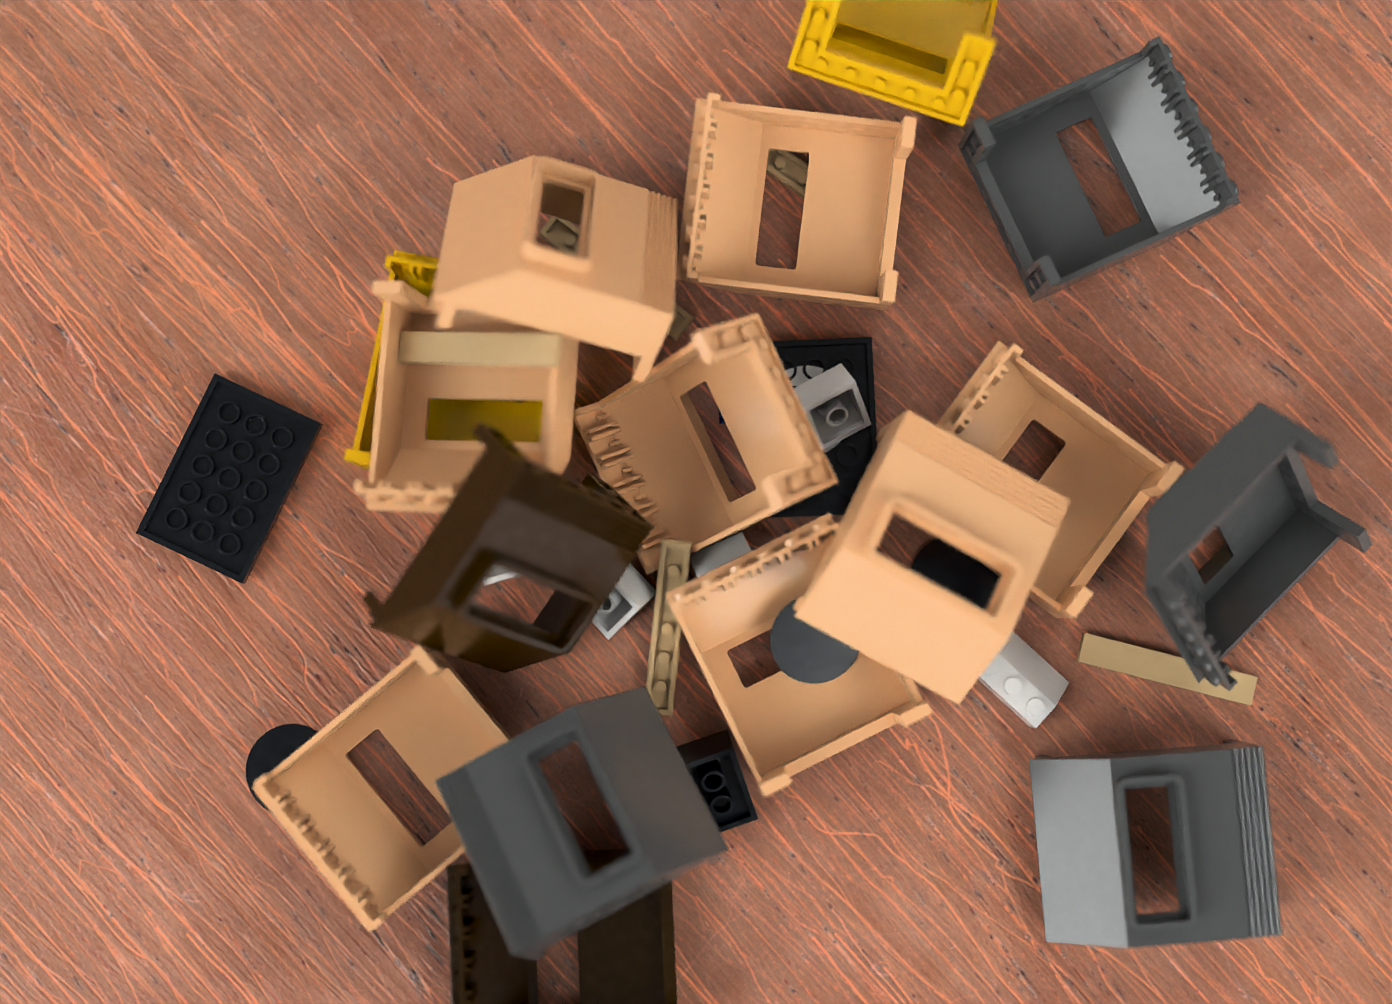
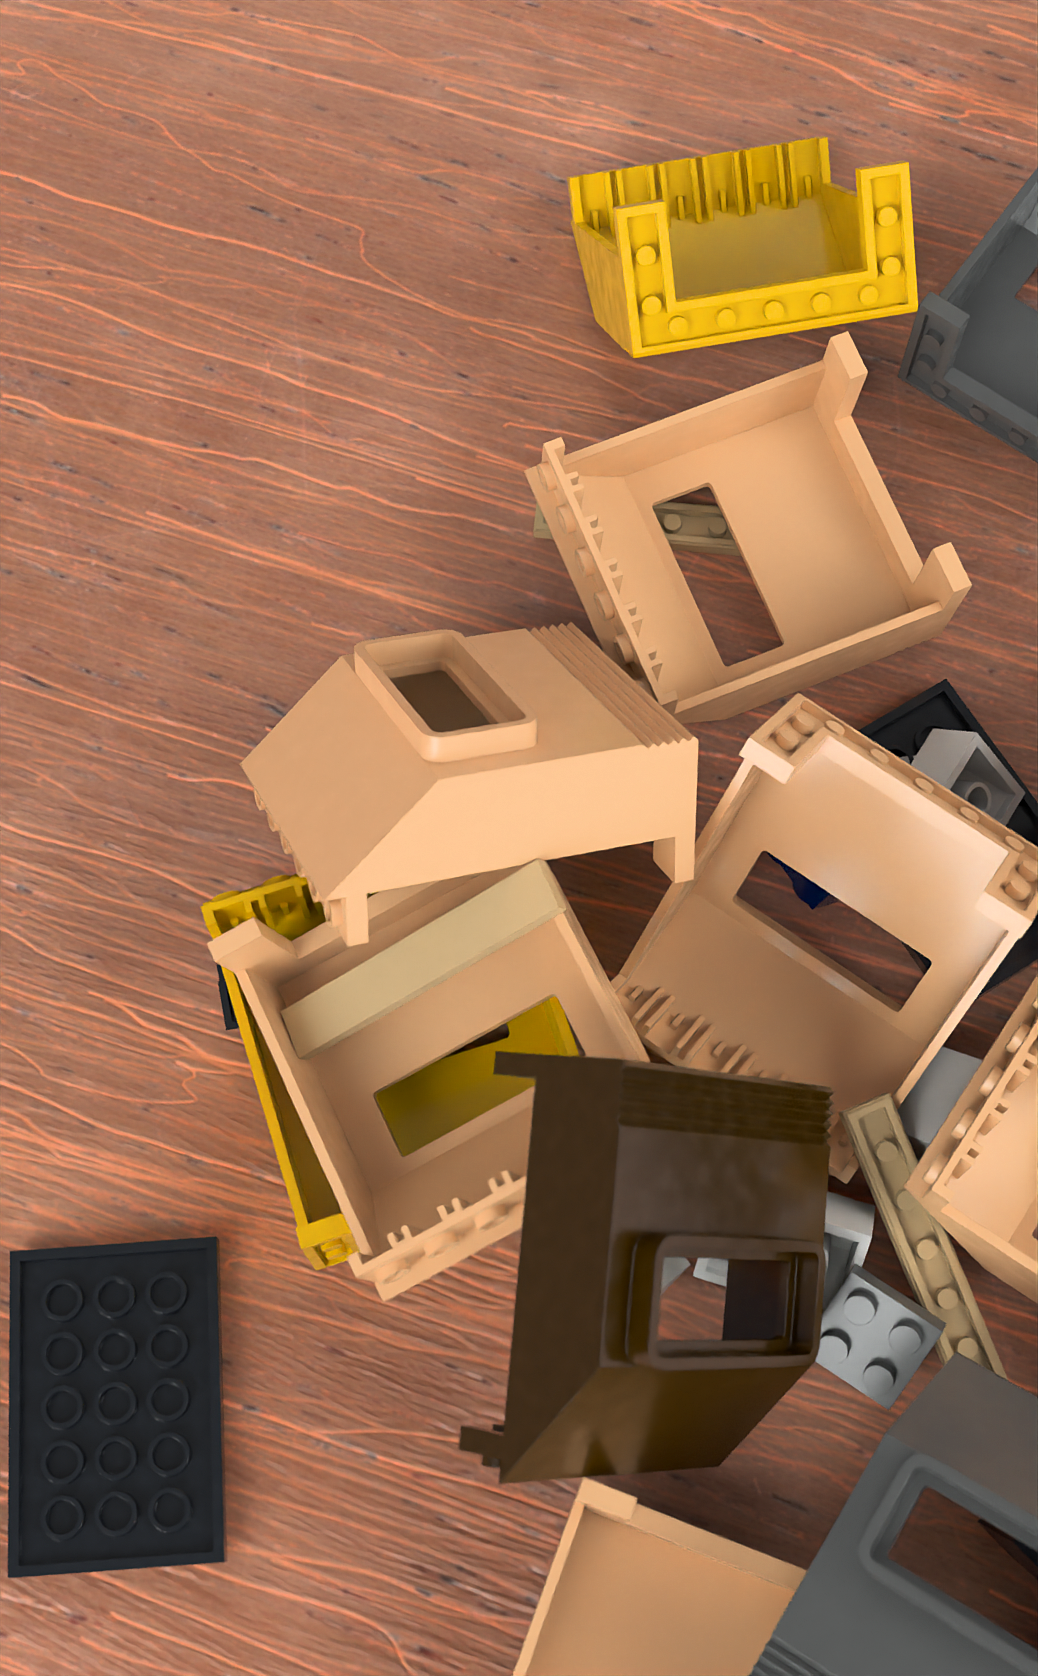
camera: 25 degrees left, 15 degrees down
none -> plate [815,1263,946,1410]

